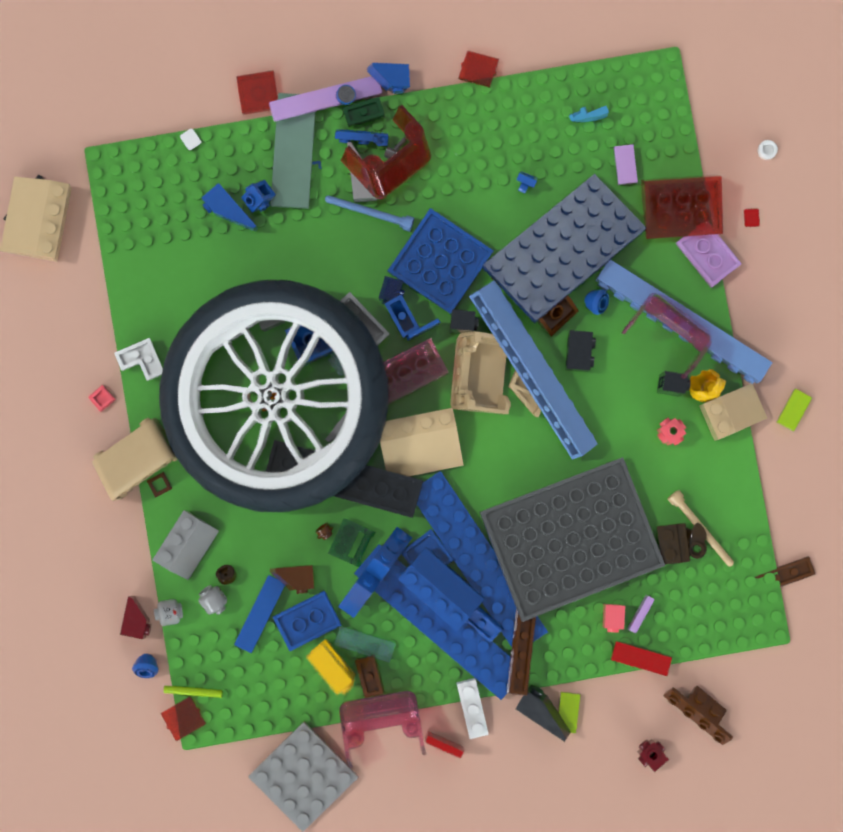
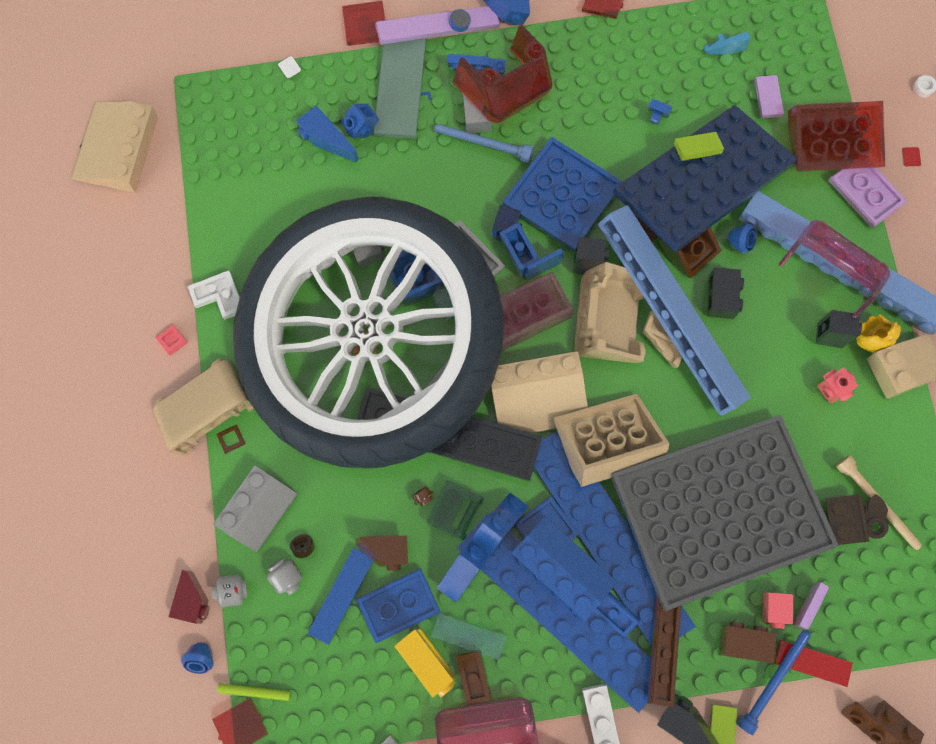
camera: 10 degrees right, 10 degrees down
dark green plate [343,97,385,127] -> none
none -> tan slope [554,394,670,487]
none -> lime tile [674,132,724,161]
none -> reddish brown brick [719,622,776,663]
none -> blue piece [736,630,811,735]

